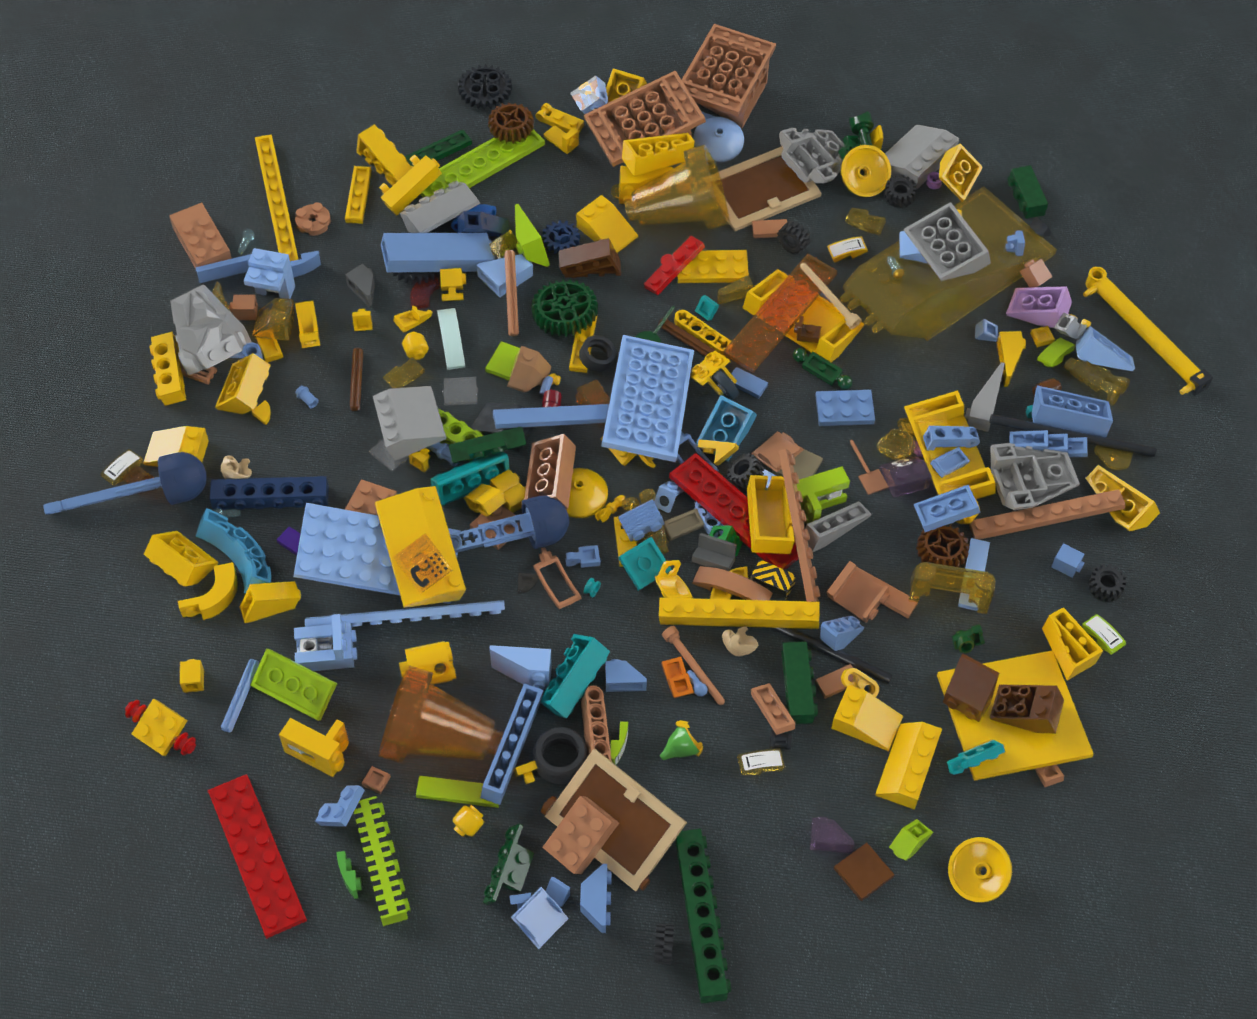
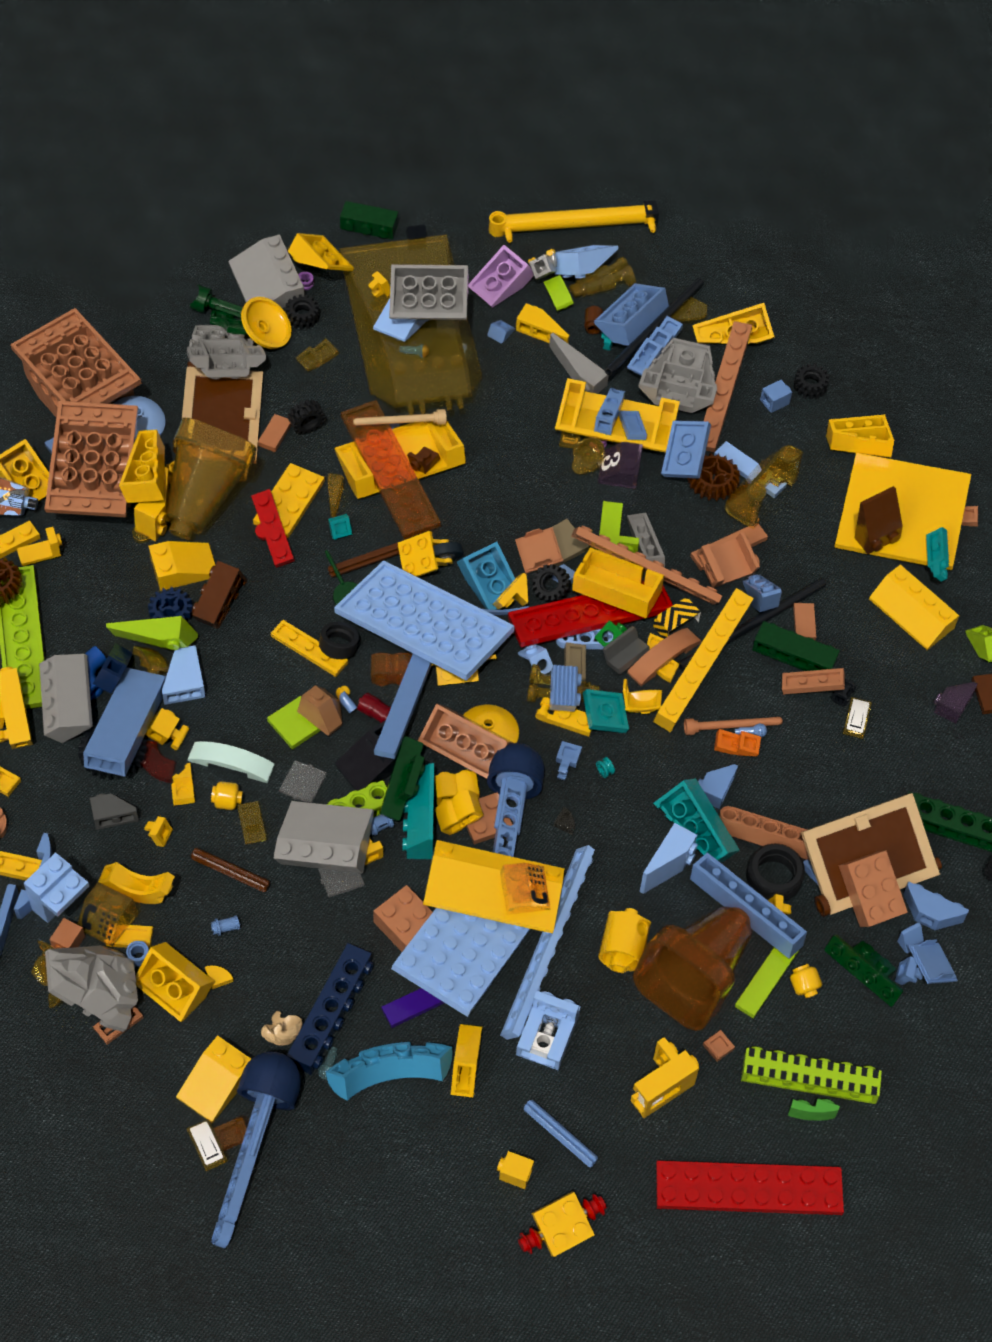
camera: 65 degrees left, 0 degrees up
yellow slope [144,531,218,586] -> none
yellow brick [149,332,186,406] -> none
yellow arch [178,562,238,620] -> none
lime tile [250,649,337,721] -> none
medium blue plate [315,785,365,826] -> none
nougat axle [504,250,519,336] -> none
dark green gear [531,279,598,337] -> none
nougat sword [533,547,582,609] -> none
yellow piece [595,495,626,523] -> none
lime slope [610,721,628,765] -> none
bright green hat [660,720,703,760] -> none
yellow beam [674,310,733,357] -> none
tan hair [722,626,759,656] -> none
medium blue tile [731,367,768,399] -> none
dark green plate [793,348,853,390] -> none
medium blue plate [815,390,875,426] -> none
slope [827,236,868,263] -> none
yellow slope [831,684,903,751] -> none
yellow plate [841,668,879,697] -> none
nougat piece [850,440,889,495] -> none
yellow slope [870,125,883,149] -> none
dark green plate [951,624,985,653] -> none
reddish brown slope [990,684,1064,734] -> none
medium blue tile [1005,231,1025,256] -> none
nougat brick [1020,259,1052,288] -> none
yellow tile [1030,326,1055,347] -> none
slope [1082,614,1126,655] -> none

